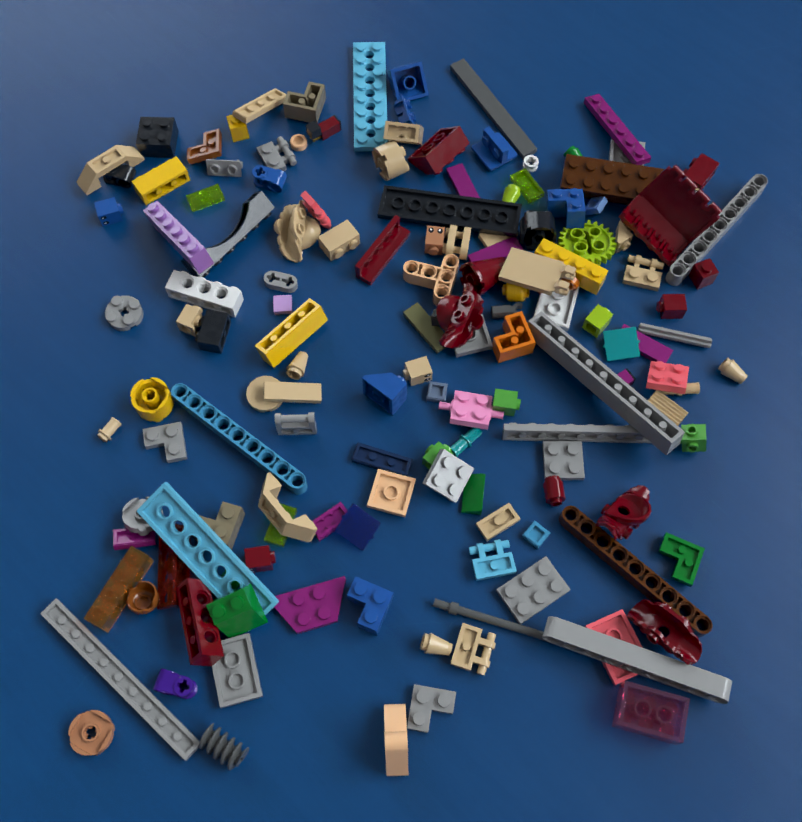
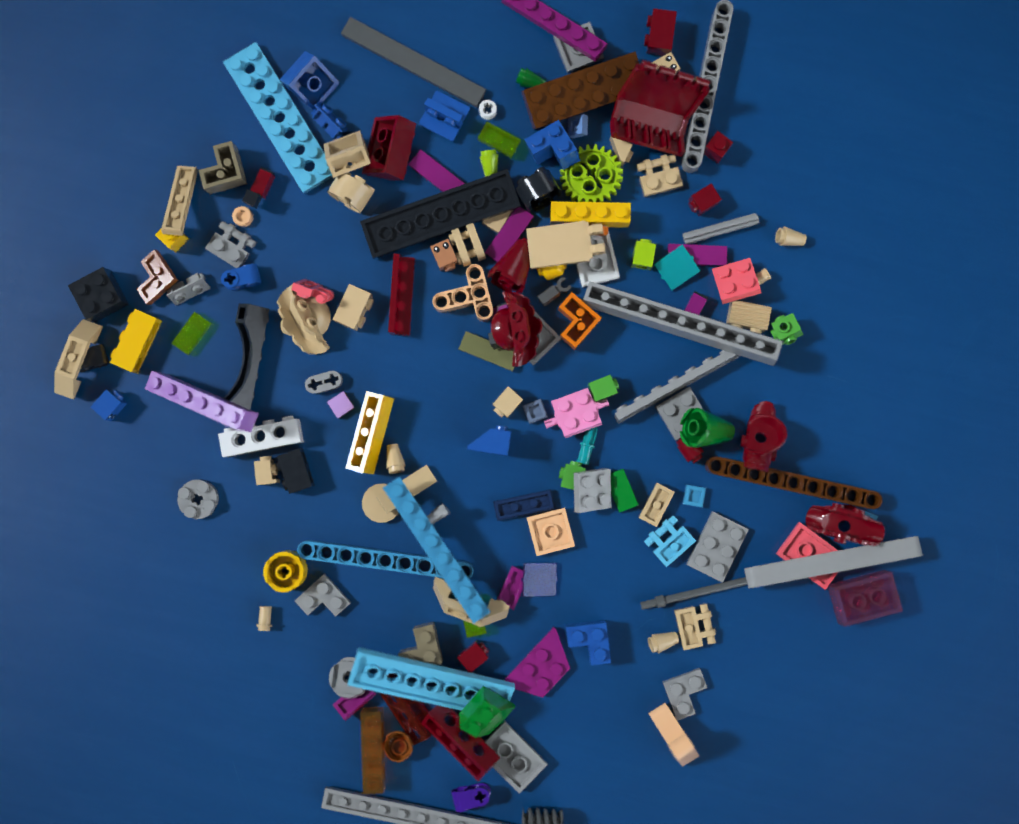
camera: 25 degrees left, 20 degrees up
green plate [658,532,705,587] -> none
none -> dark azure plate [383,477,490,624]
none -> green cone [680,408,735,448]

